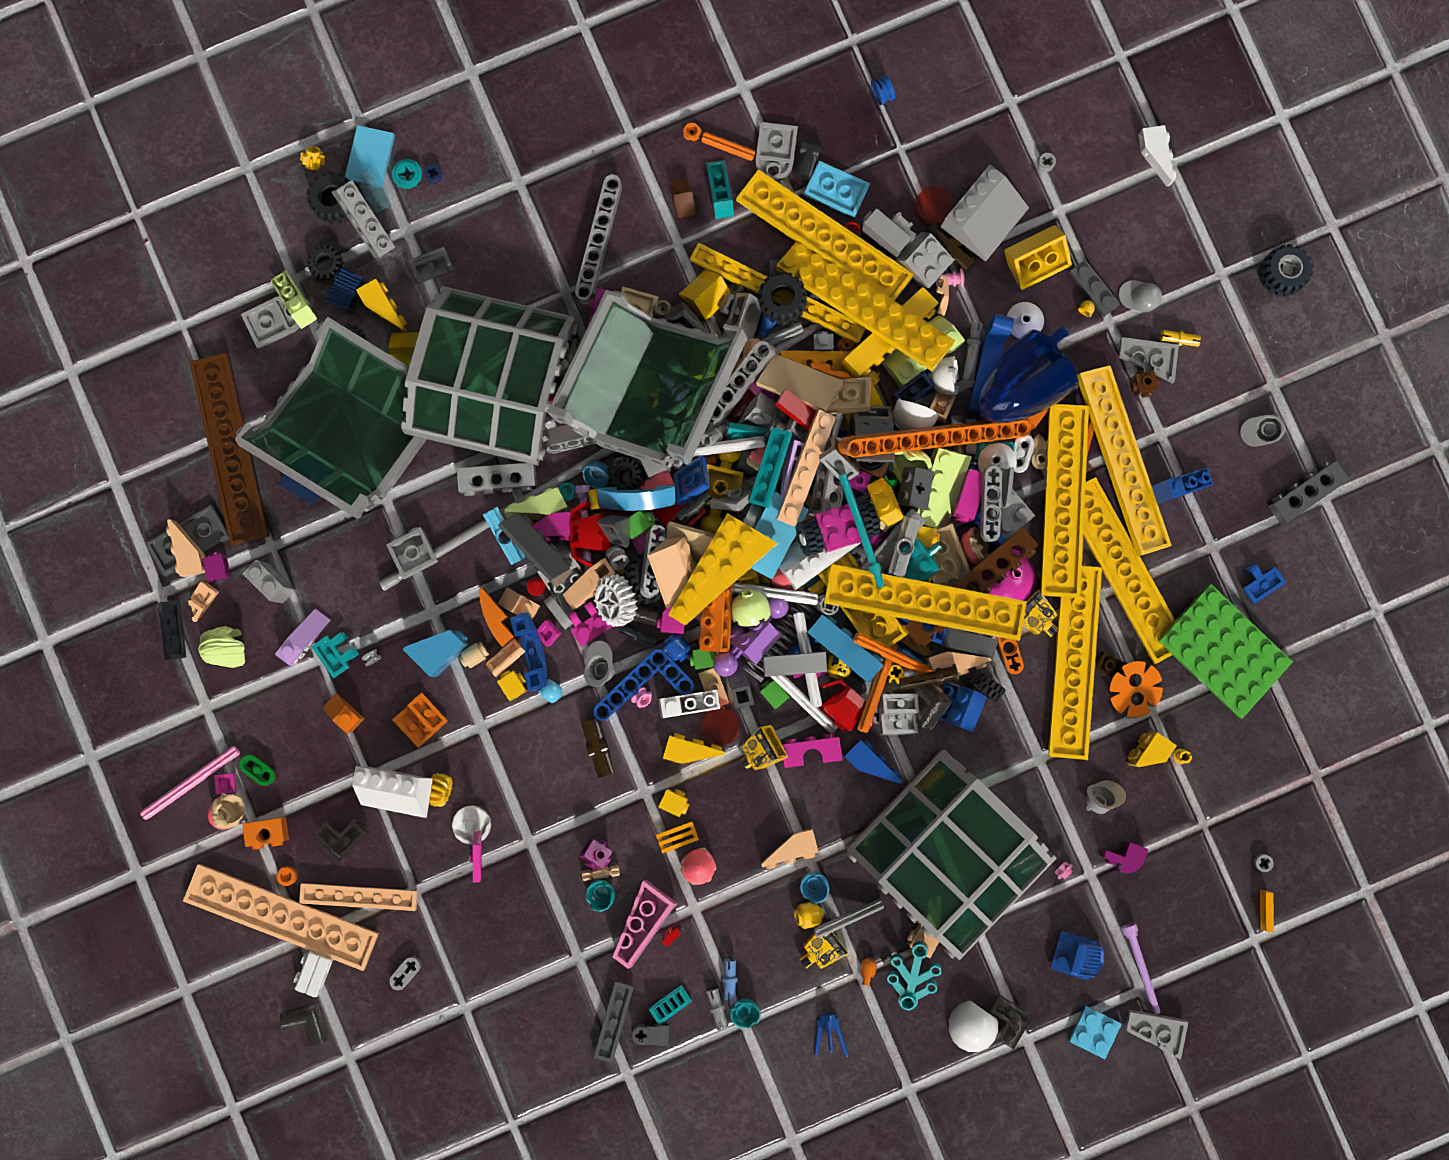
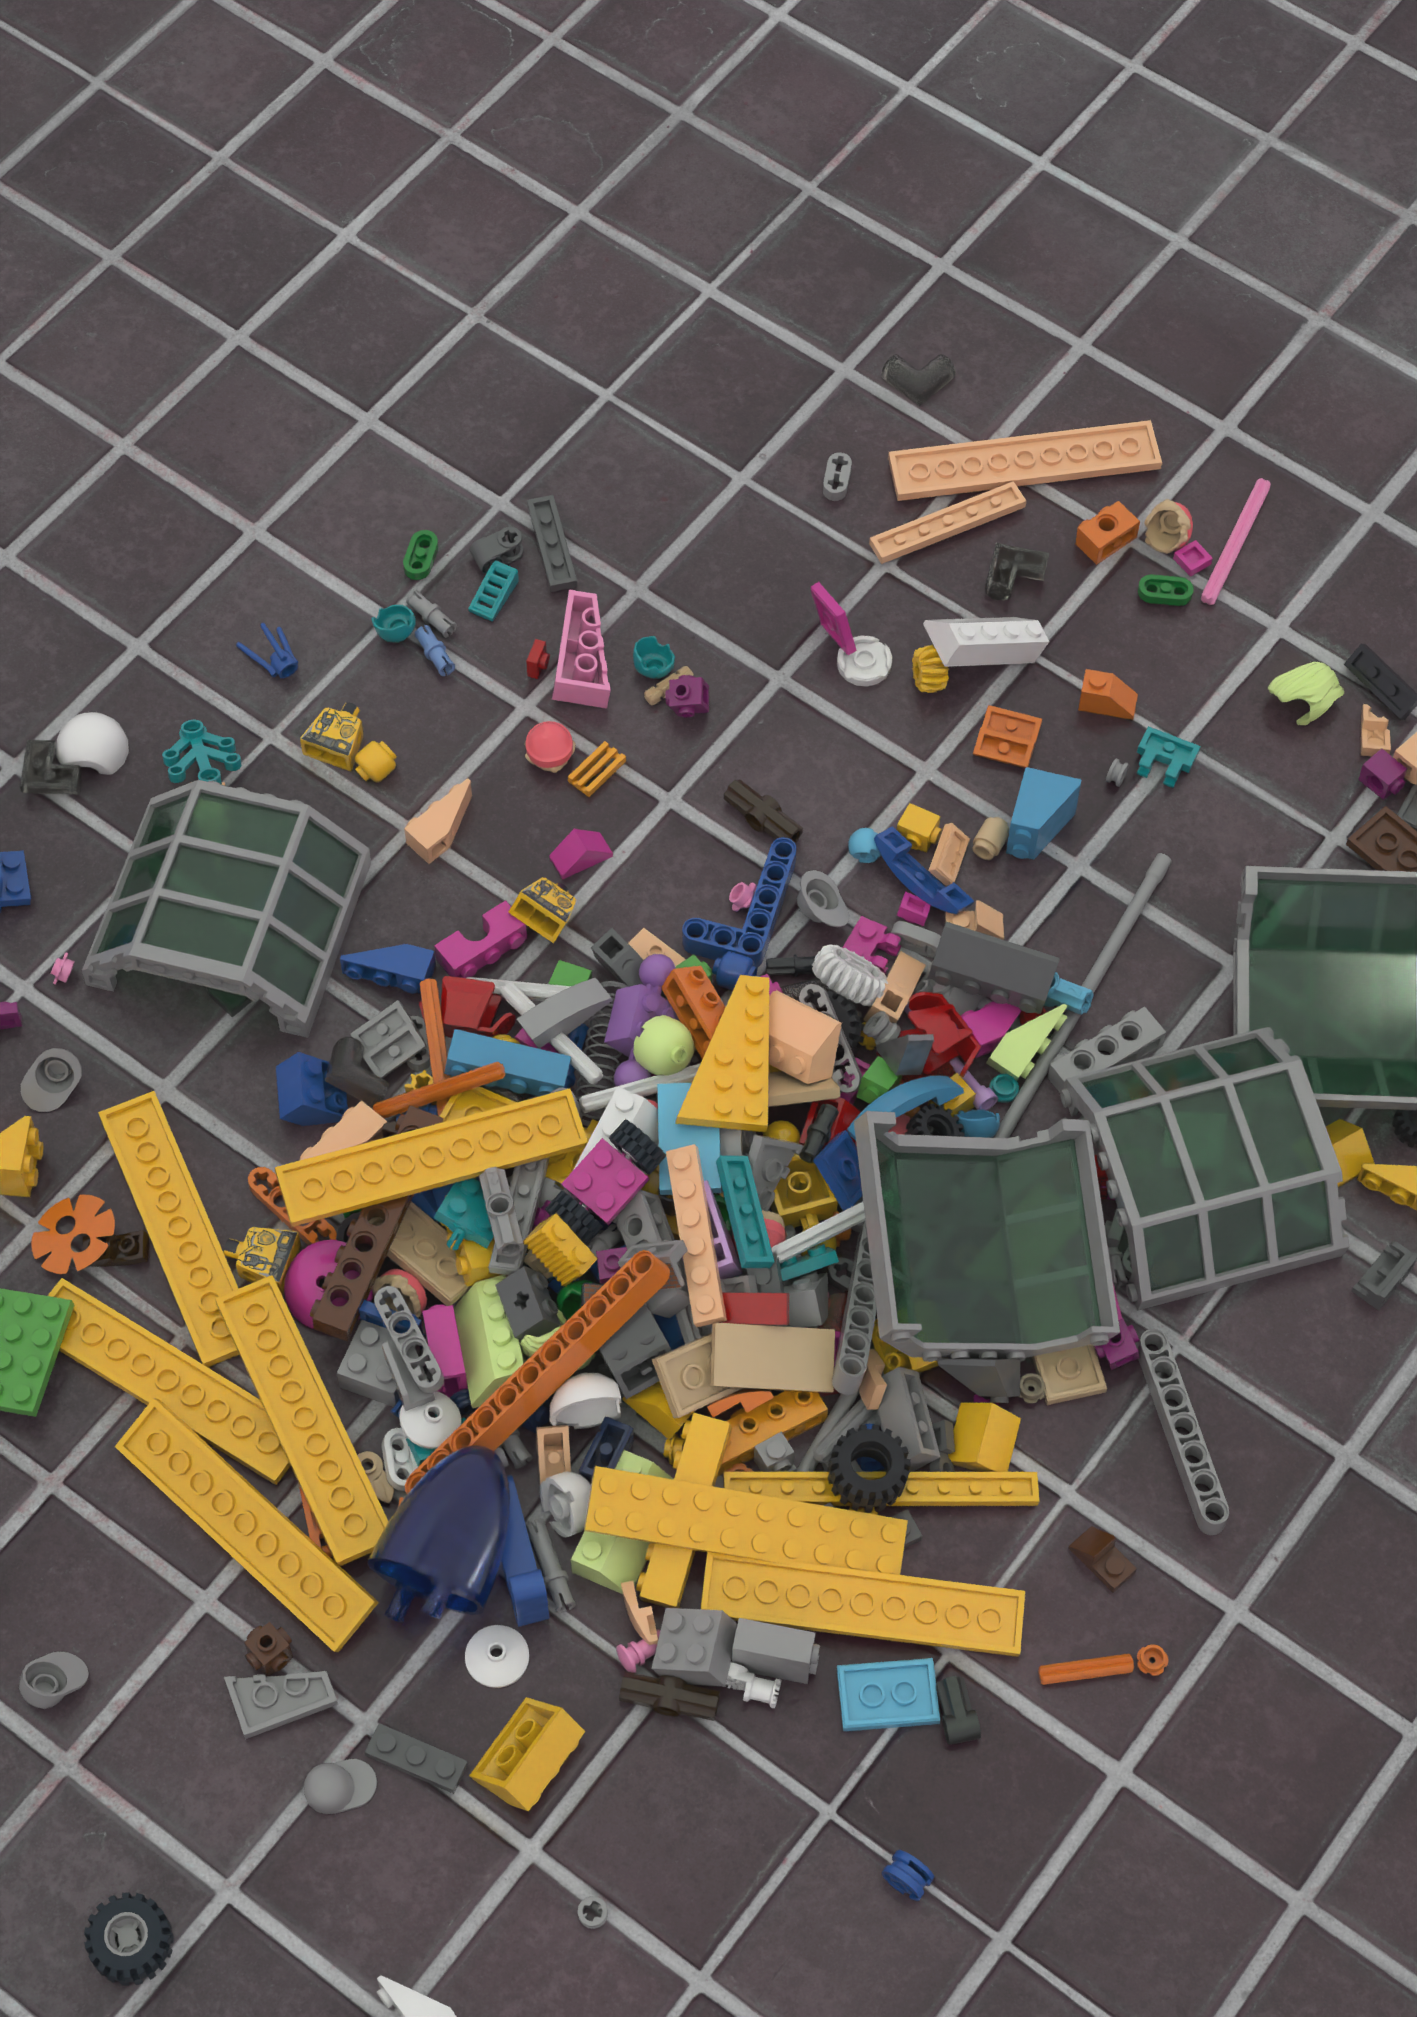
camera: 145 degrees right, 25 degrees down
light grey brick [242,560,296,603] -> none
lavender slope [275,609,331,666] -> none
orange tile [276,866,297,886] -> none
white brick [294,951,333,997] -> none
light grey plate [387,527,438,579] -> none
orange slope [479,588,515,647] -> none
white slope [658,690,720,718] -> none
yellow brick [659,788,690,817] -> none
yellow slope [663,733,725,764] -> none
light grey pin [701,424,729,447] -> none
clear red tile [701,707,740,746] -> none
teal slope [706,160,734,219] -> none
light grey tile [756,122,798,181] -> none
dark azure hair [800,872,830,904] -> none
light grey axle [814,899,884,938] -> none
teal bar [839,473,885,588] -> none
red plate [844,222,862,237] -> none
orange cylinder [860,957,877,986] -> none
dark brown pin [899,663,960,690] -> none
clear red tile [915,186,953,225] -> none
light grey slope [941,165,1029,261] -> none
black tyre [969,670,1006,703] -> none
yellow hinge [1078,300,1095,317] -> none
blue slope [1152,467,1214,504] -> none
yellow pin [1160,329,1201,347] -> none
none -> green plate [403,530,438,580]
none -> dark pink slope [549,829,613,880]

